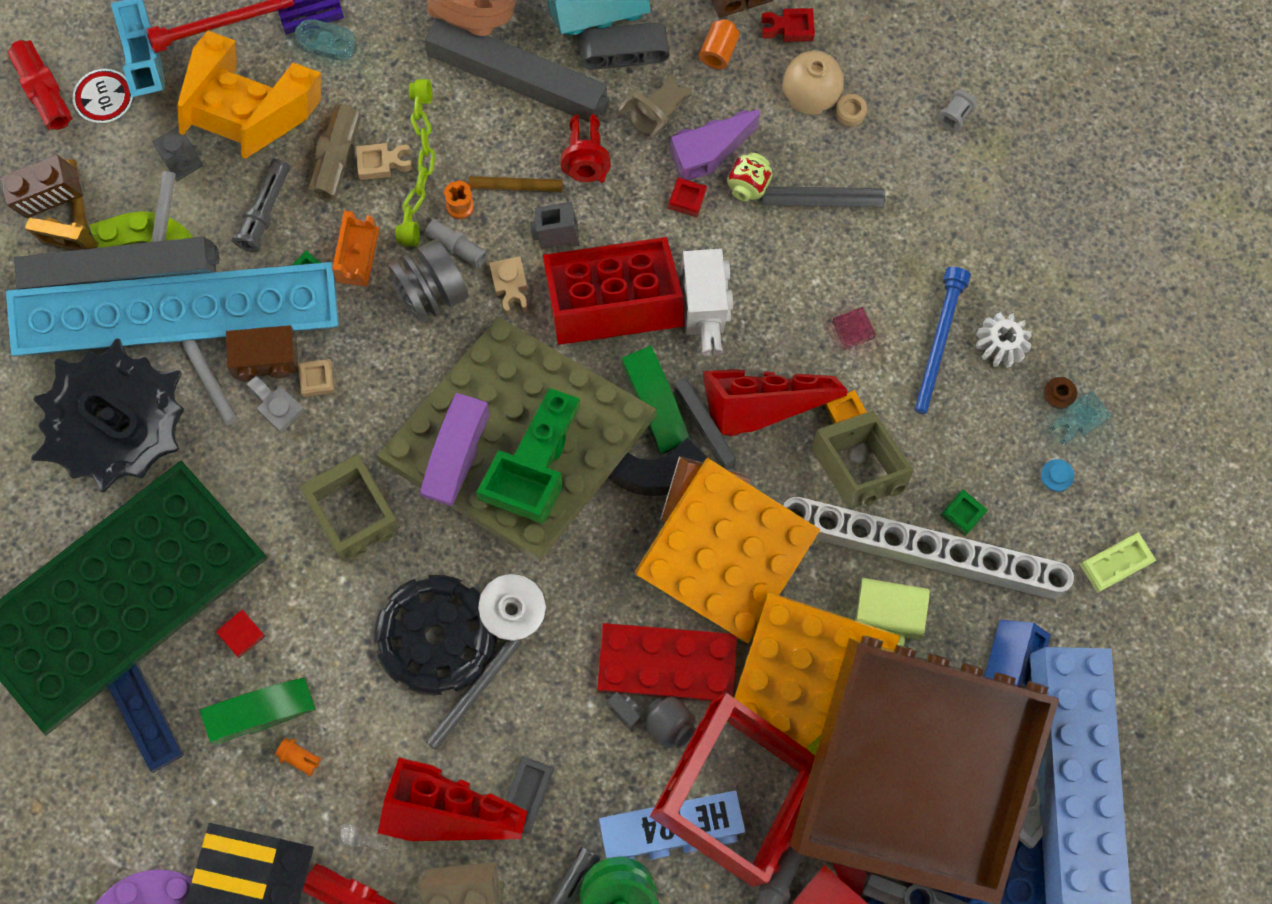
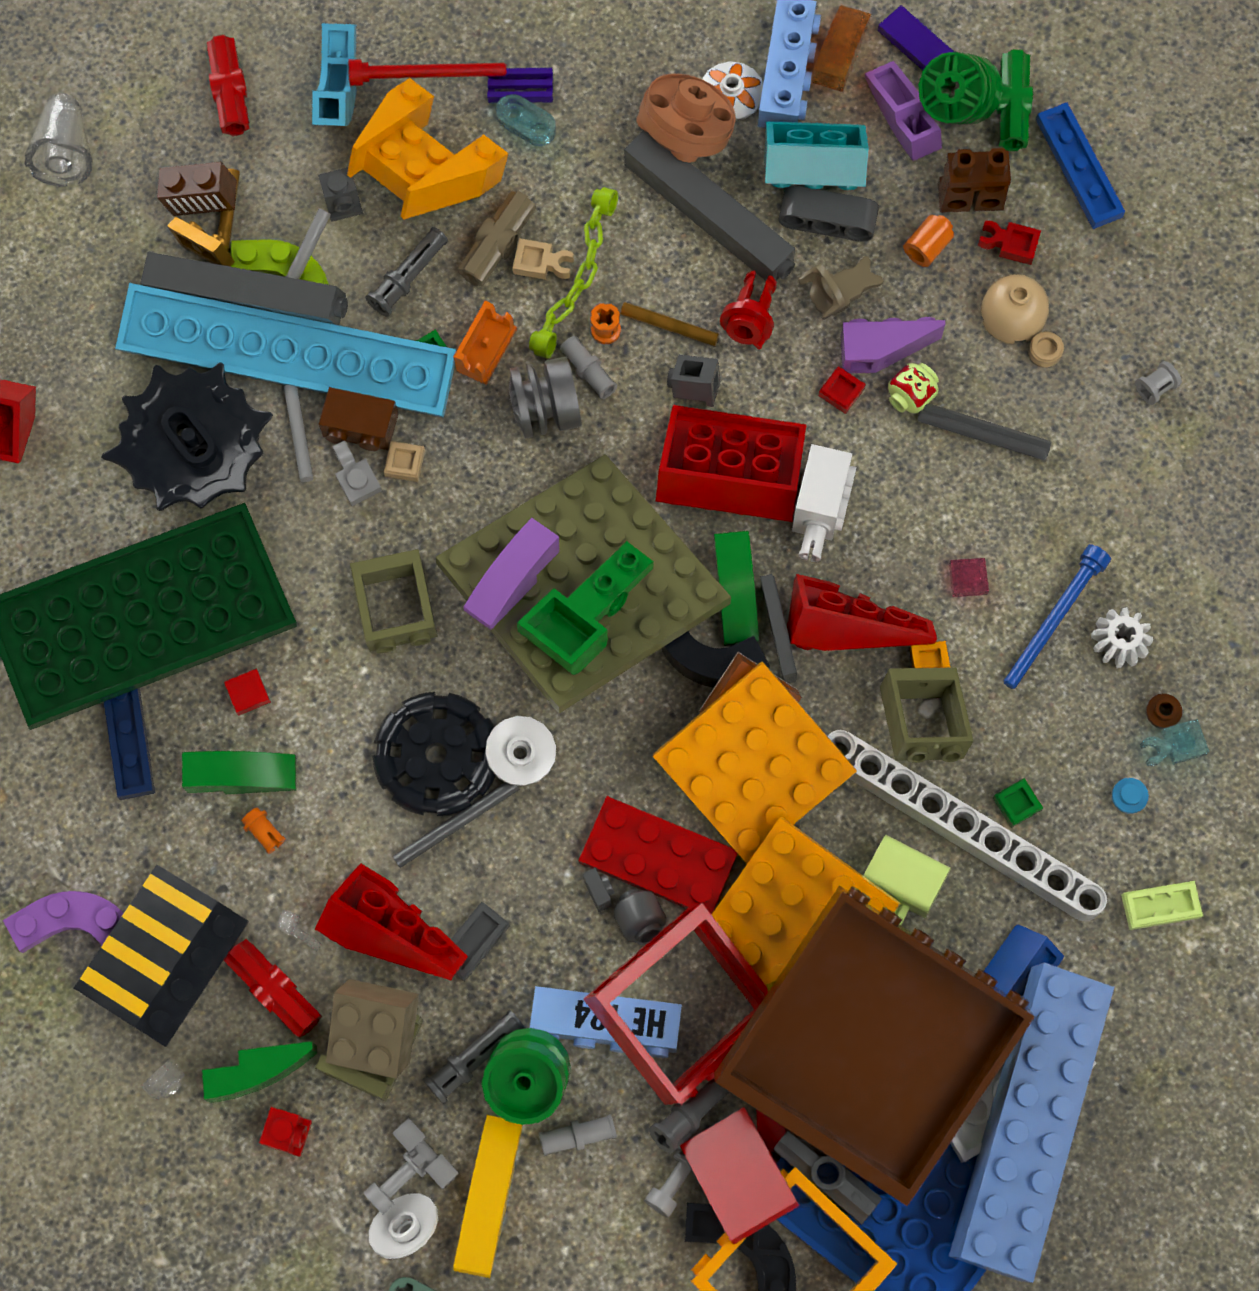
camera: 25 degrees right, 0 degrees up
sticker [73,69,133,123] -> none
tan plate [489,256,527,315] -> none

